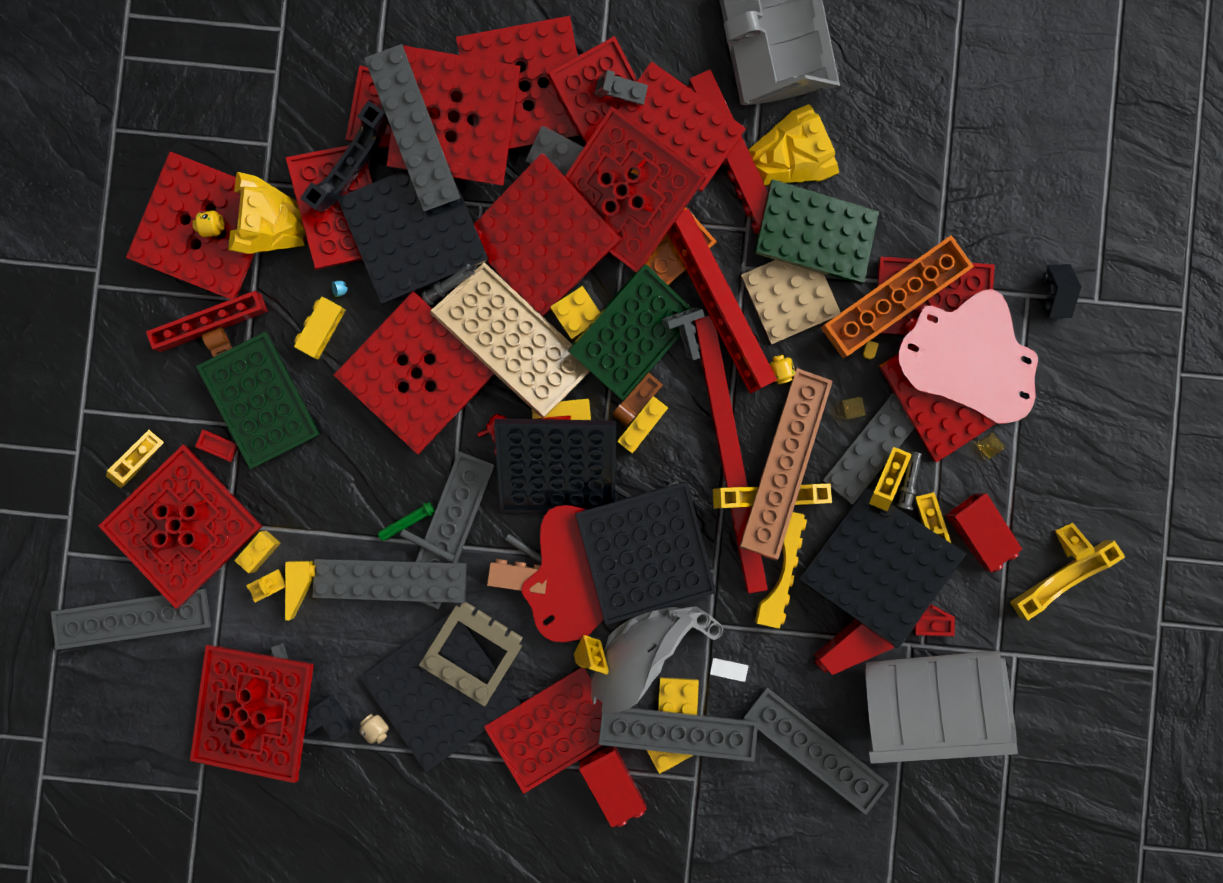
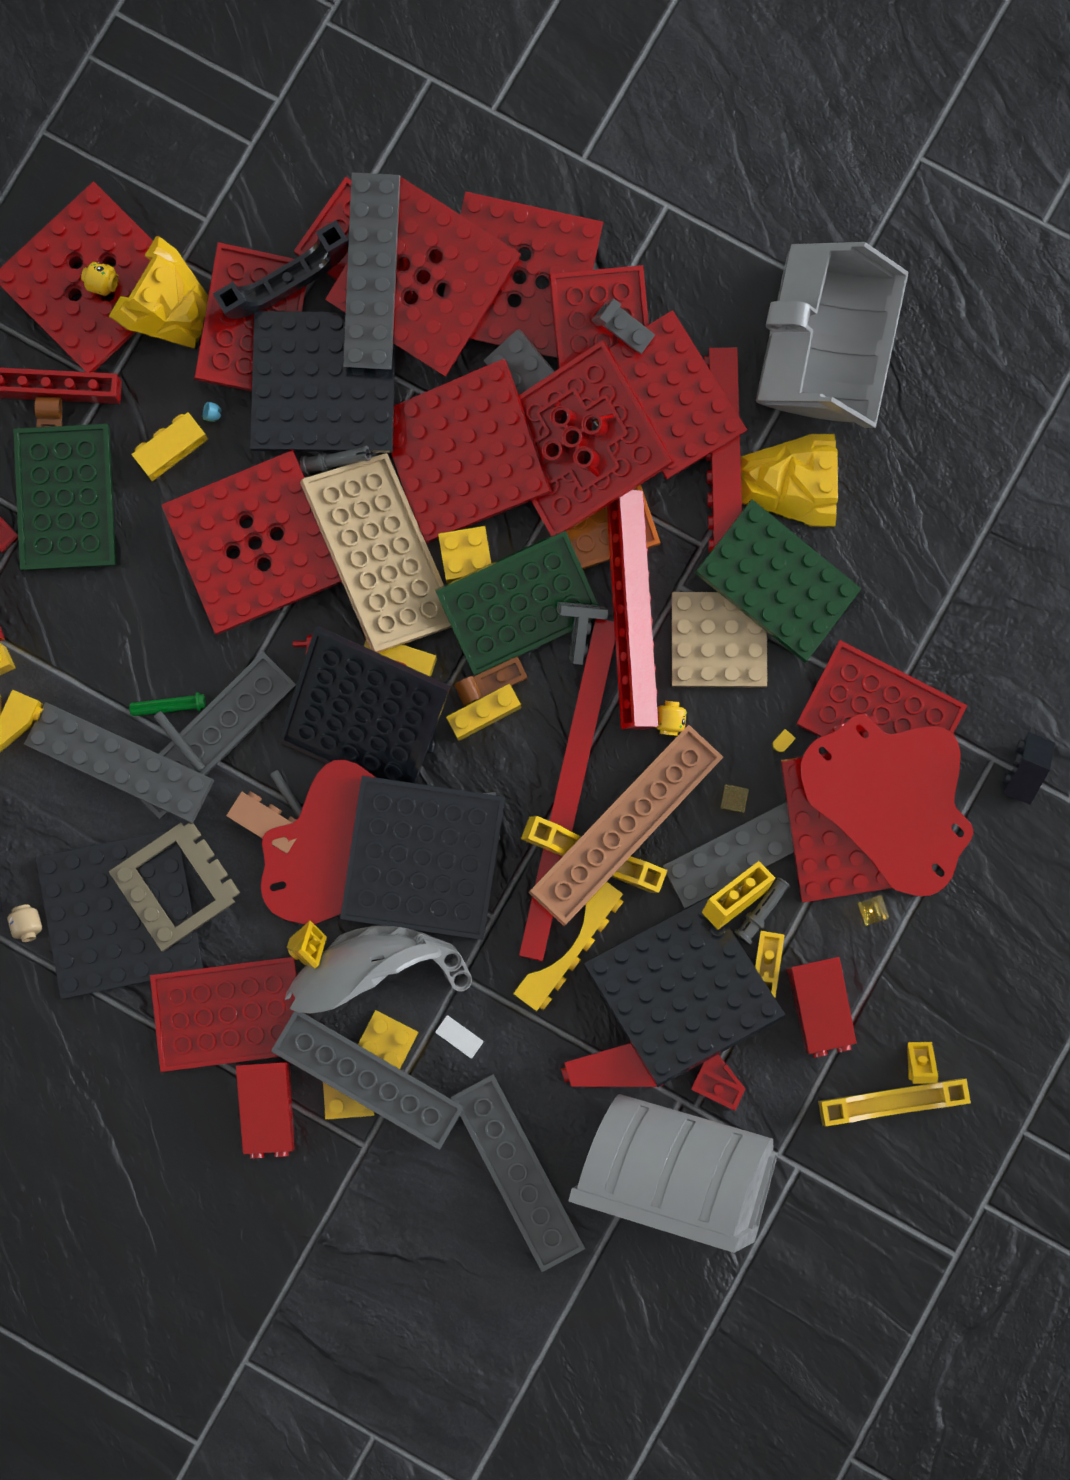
camera: 25 degrees right, 5 degrees down
orange brick [821,235,974,358] -> none

